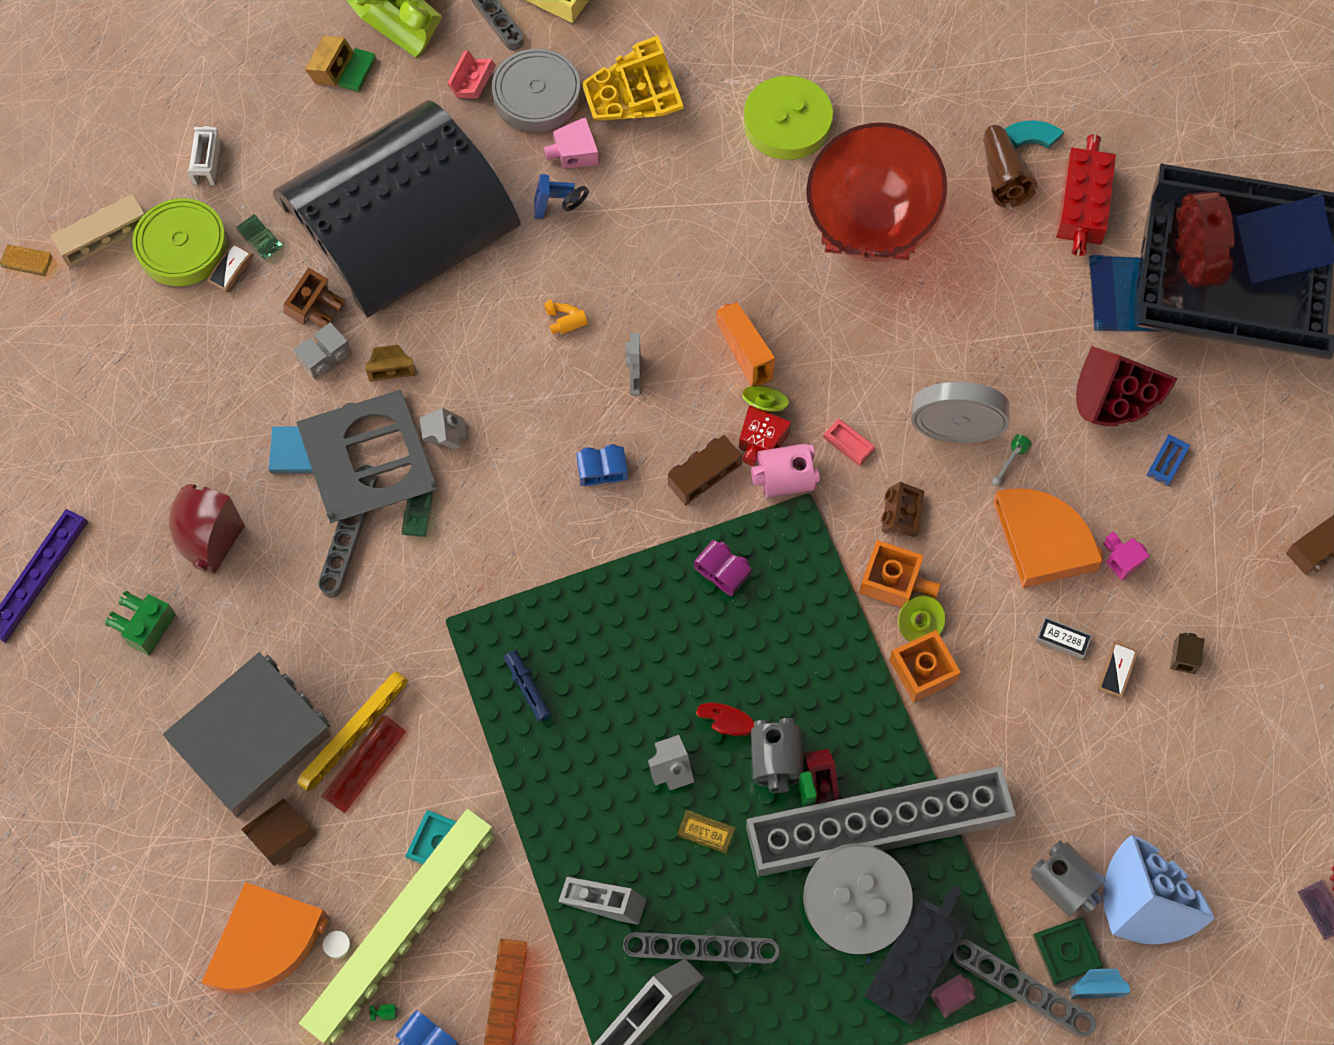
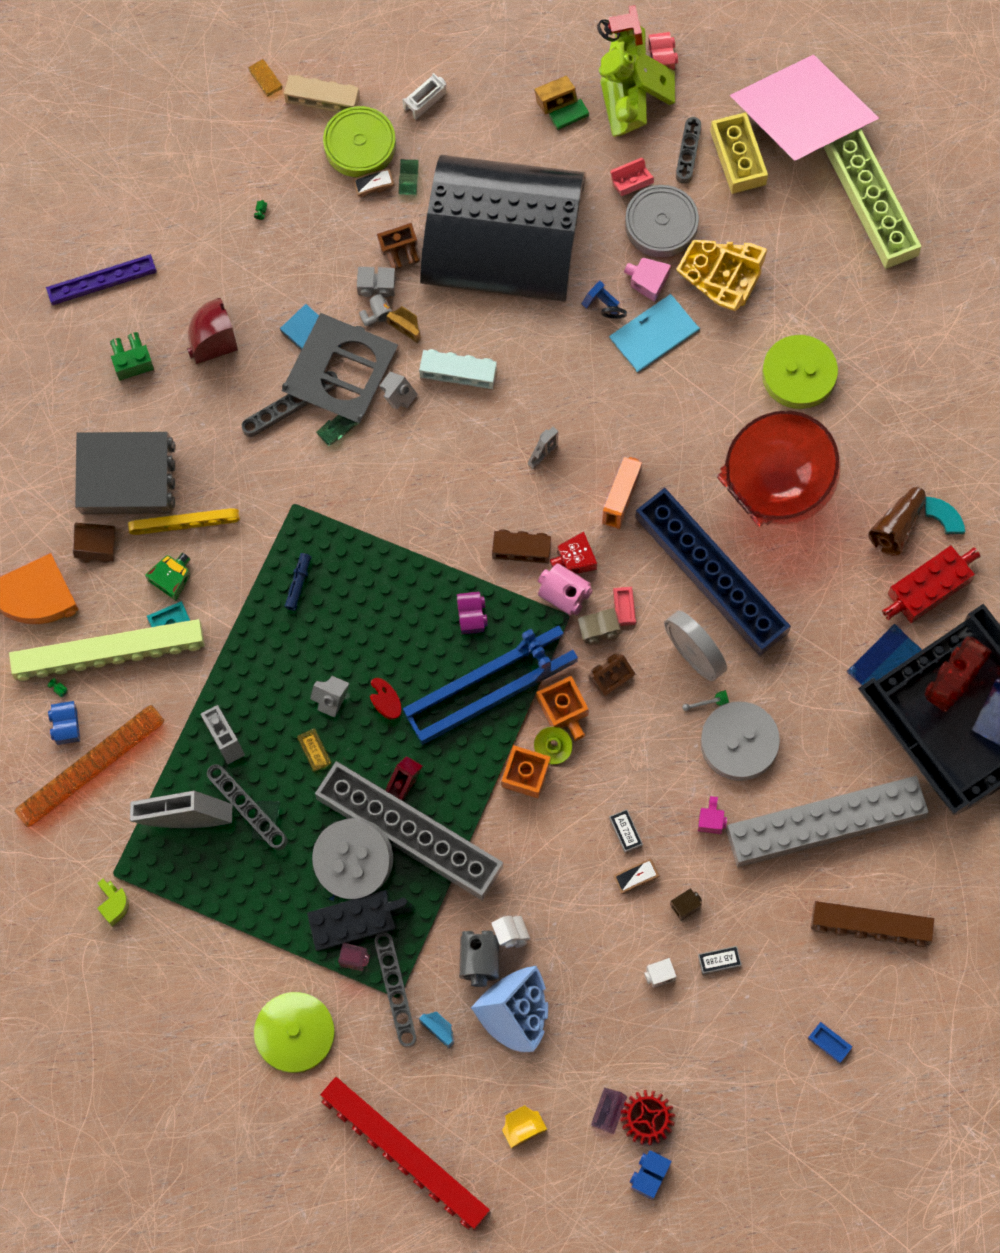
camera: 45 degrees right, 5 degrees up
clear red slope [321,716,406,813] -> none
white tile [323,931,351,959] -> none
light orange plant [544,299,588,335] -> none
blue brick [576,444,628,486] -> none
lime dish [742,386,789,412] -> none
dark grey cylinder [751,718,804,793] -> none
green tile [798,772,817,807] -> none
orange brick [993,488,1103,588] -> none
dark green tile [1032,916,1104,986] -> none
dark red brick [1076,346,1178,426] -> none
blue tile [1147,434,1190,486] -> none
none -> green torso [145,553,191,601]
none -> green piece [254,200,267,220]
none -> light grey piece [359,294,392,326]
none -> blue piece [403,626,578,745]
none -> light aqua brick [419,349,497,389]
none -> white brick [492,916,530,948]
none -> yellow slope [502,1105,547,1149]
none -> dark tan brick [578,608,622,645]
none -> medium azure container [609,294,700,373]
none -> dark blue brick [635,488,791,656]
none -> white brick [644,958,676,988]
none -> tile [698,946,742,975]
none -> light grey brick [701,702,780,781]
none -> light grey brick [726,776,929,867]

